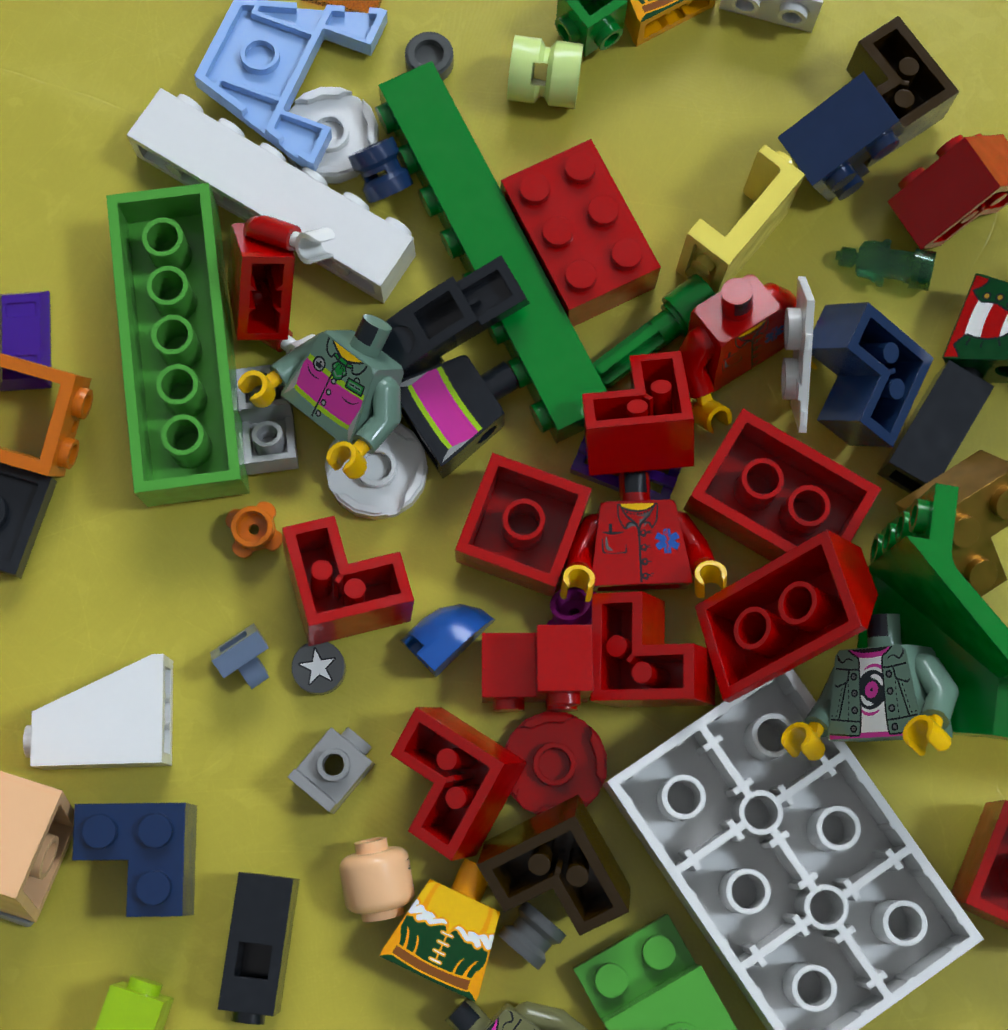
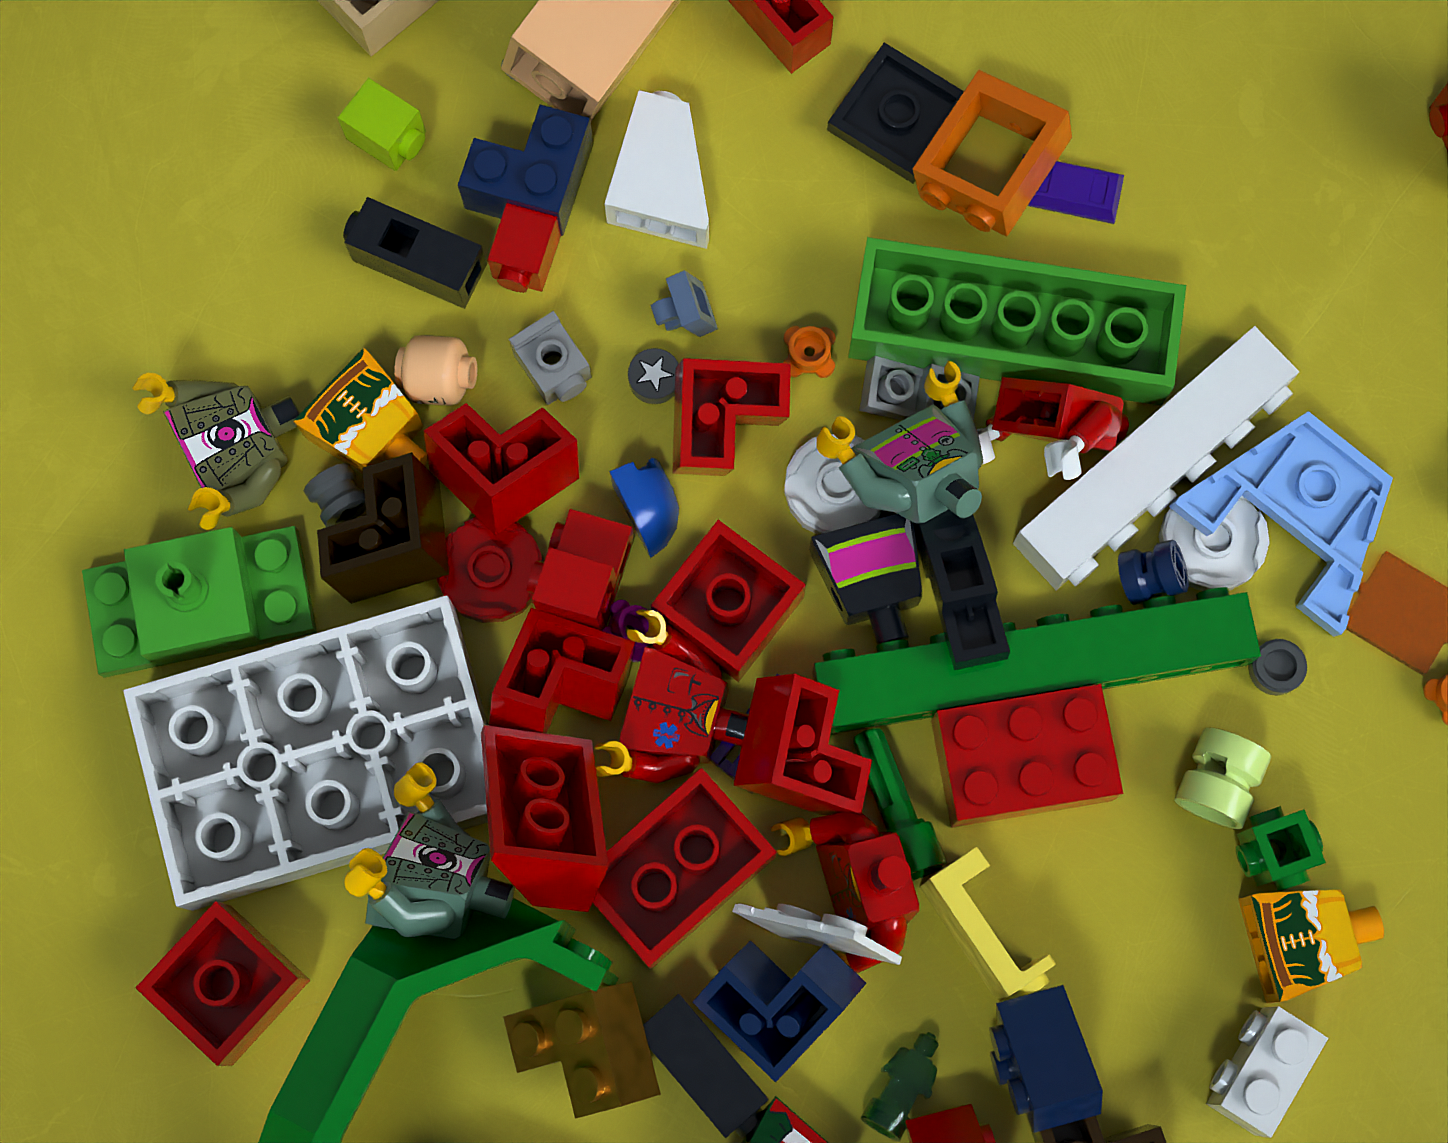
camera: 110 degrees right, 0 degrees up
none -> red brick [487,203,561,293]

